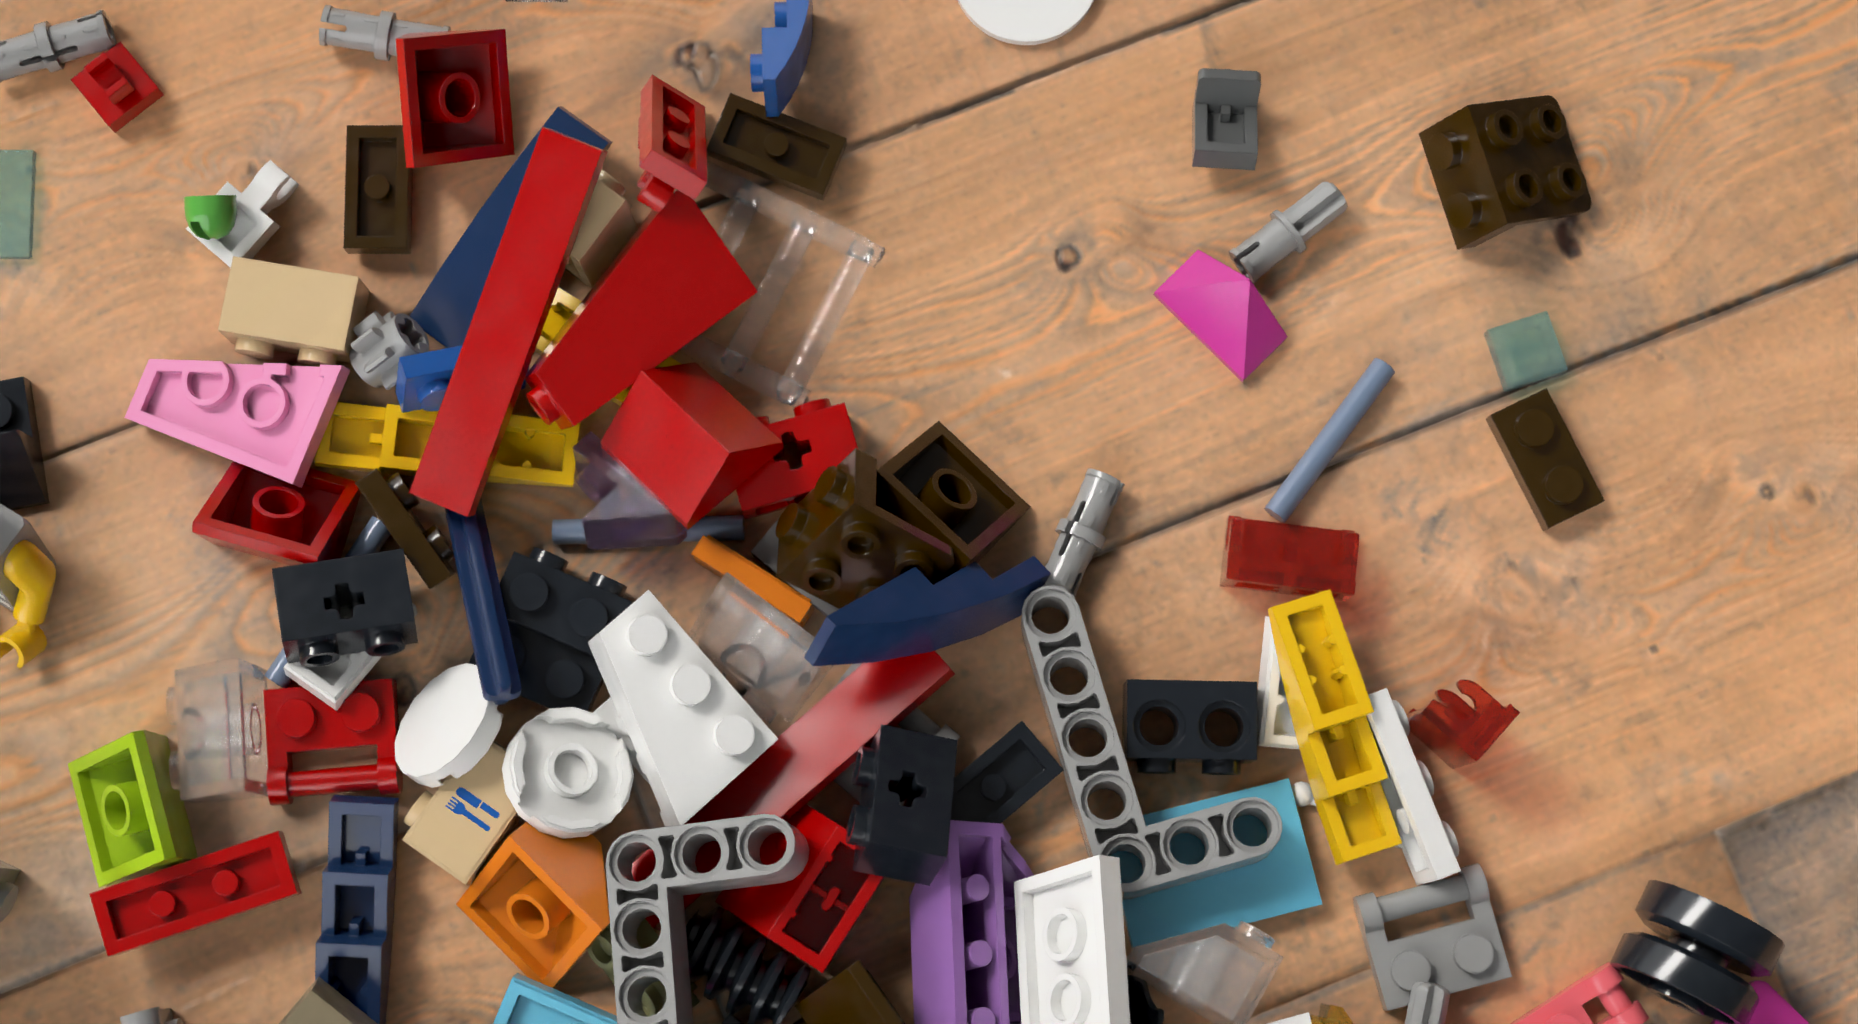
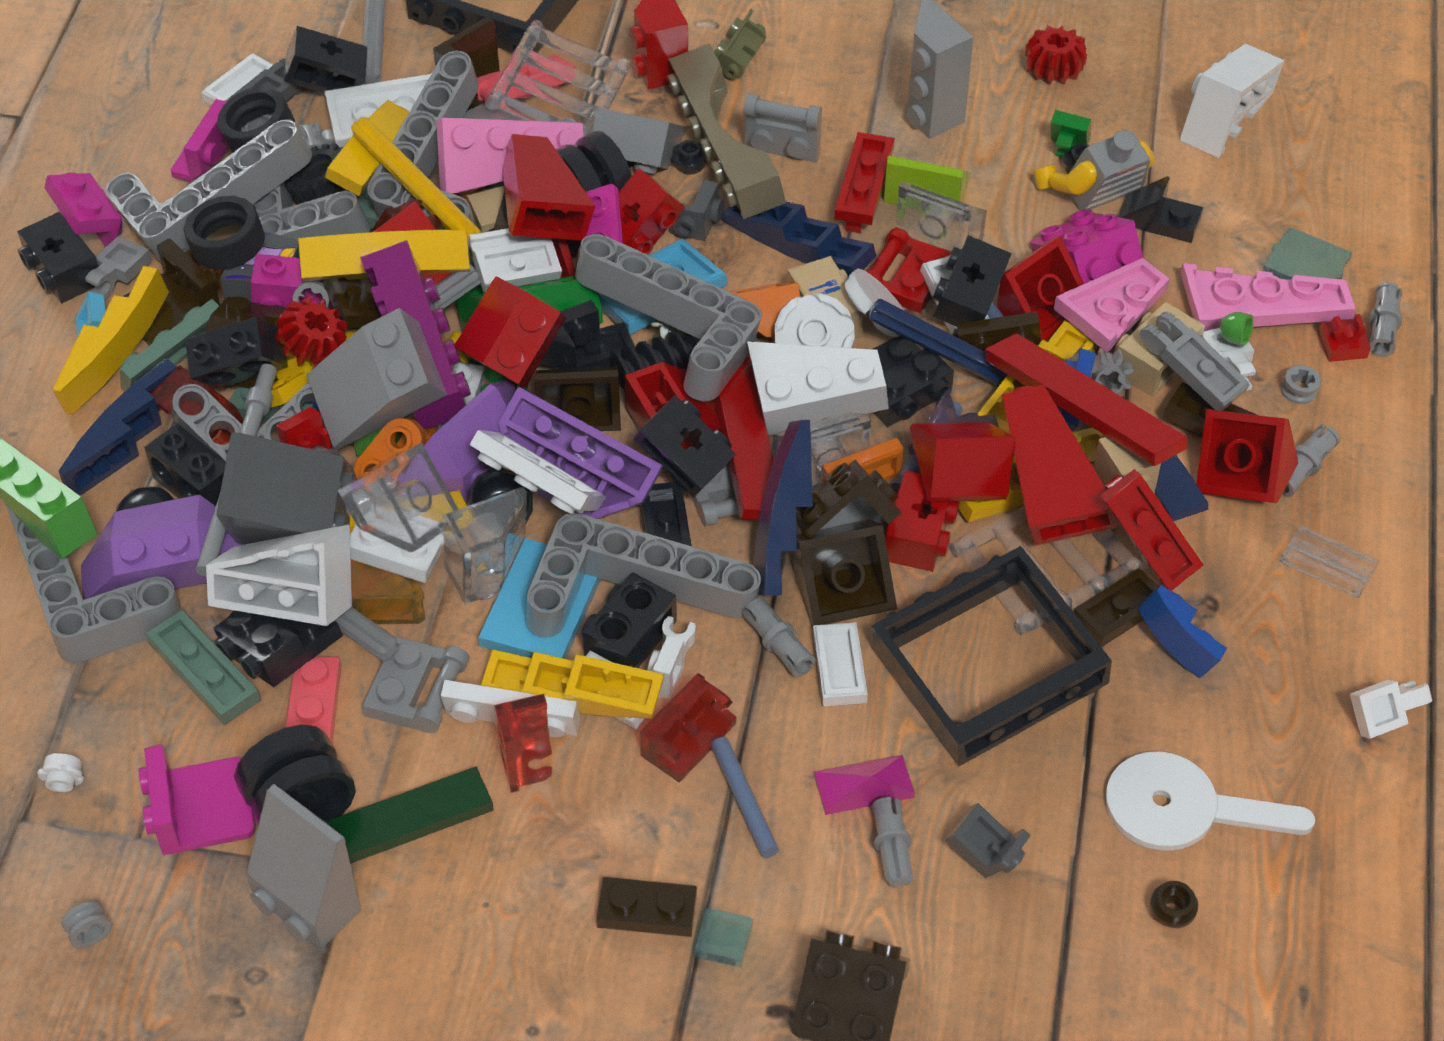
camera: 125 degrees right, 30 degrees down
none -> light grey slope [247,784,361,949]
none -> dark green tile [325,766,494,864]
none -> white plate [648,616,696,699]
none -> white tile [813,622,868,707]
none -> black window [872,546,1112,767]
none -> dark pink bracket [1030,209,1143,284]
none -> light grey hinge [1139,311,1249,411]
none -> bright pink wing [1180,263,1356,331]
none -> light grey bush [1281,365,1321,404]

